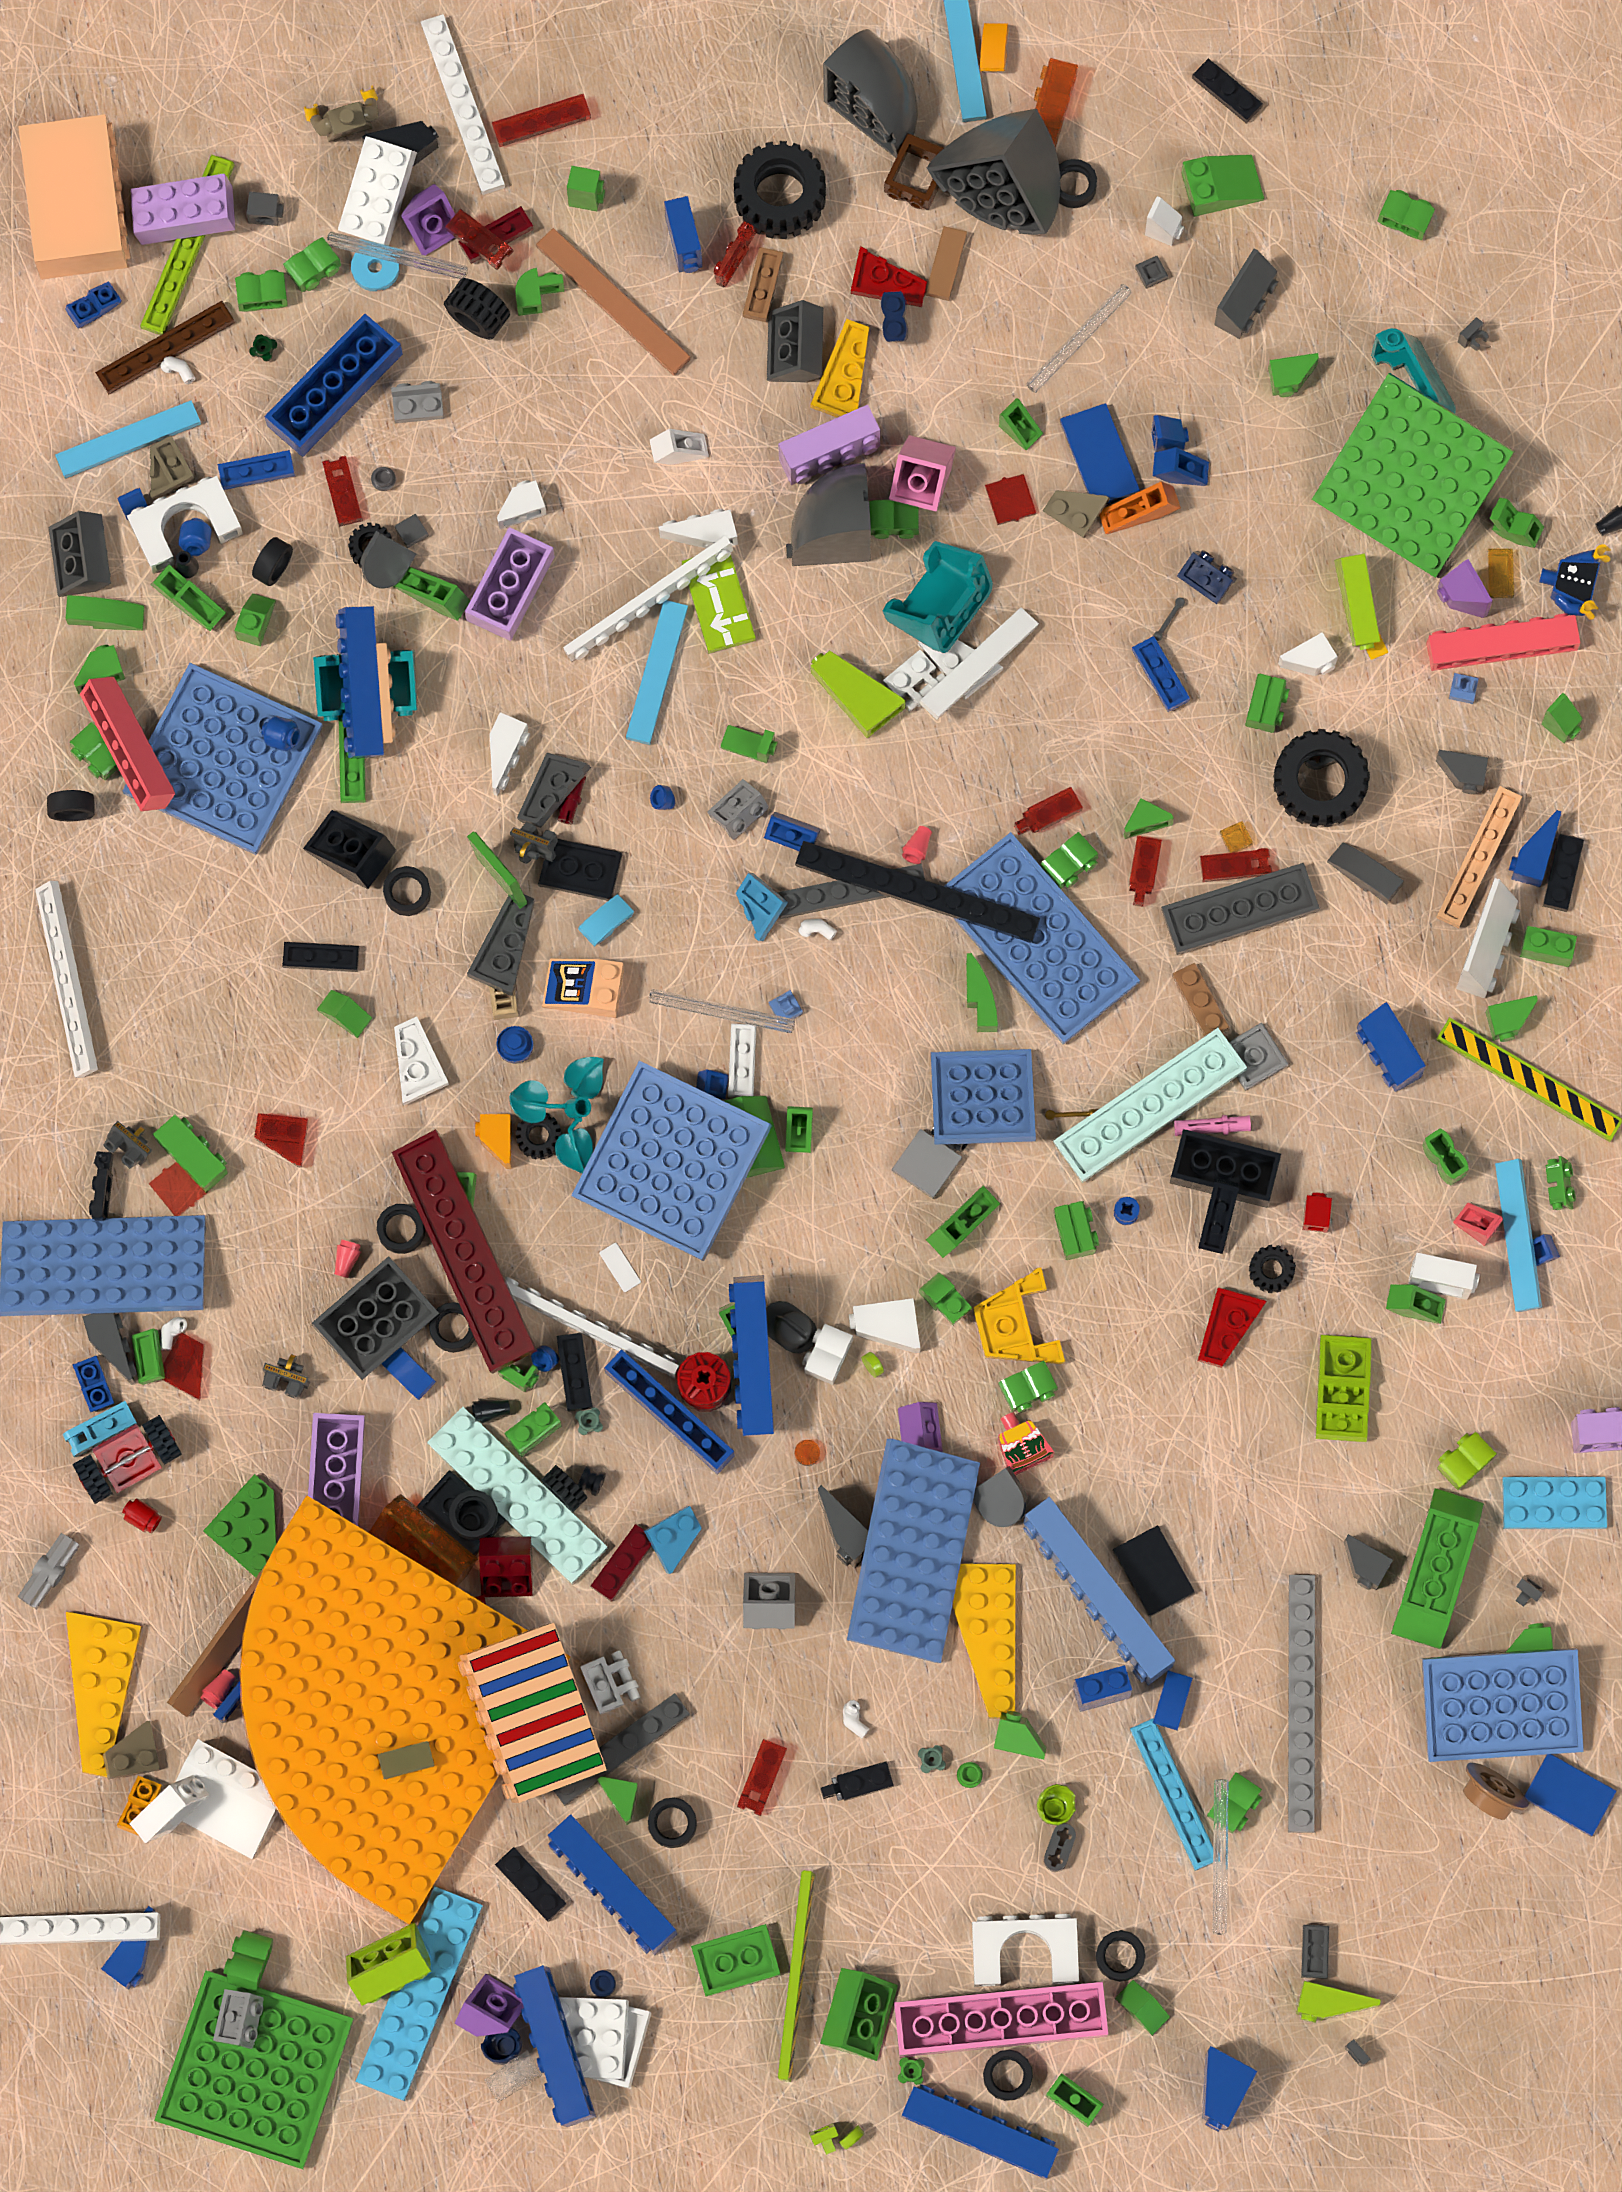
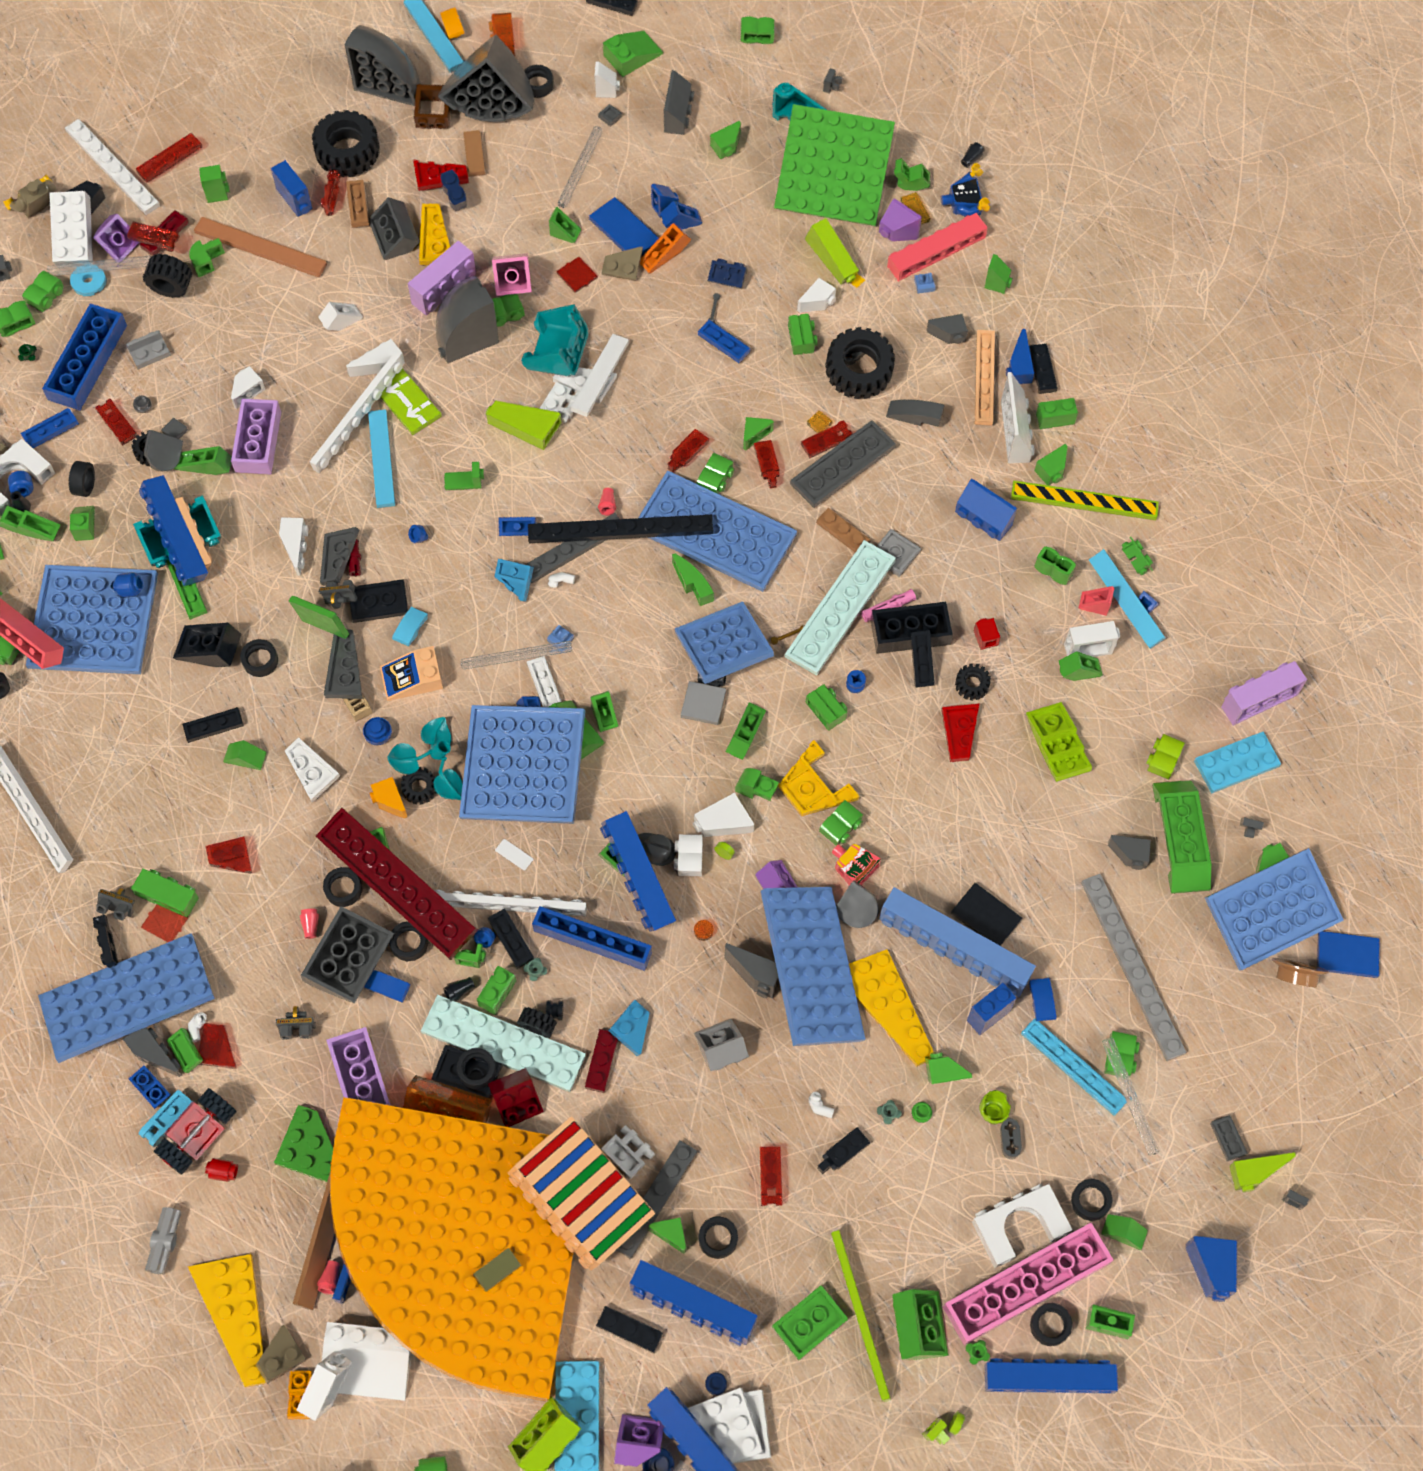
camera: 25 degrees left, 10 degrees down
red wheel [677,1352,731,1412] -> none
light grey bracket [707,779,768,840] -> none

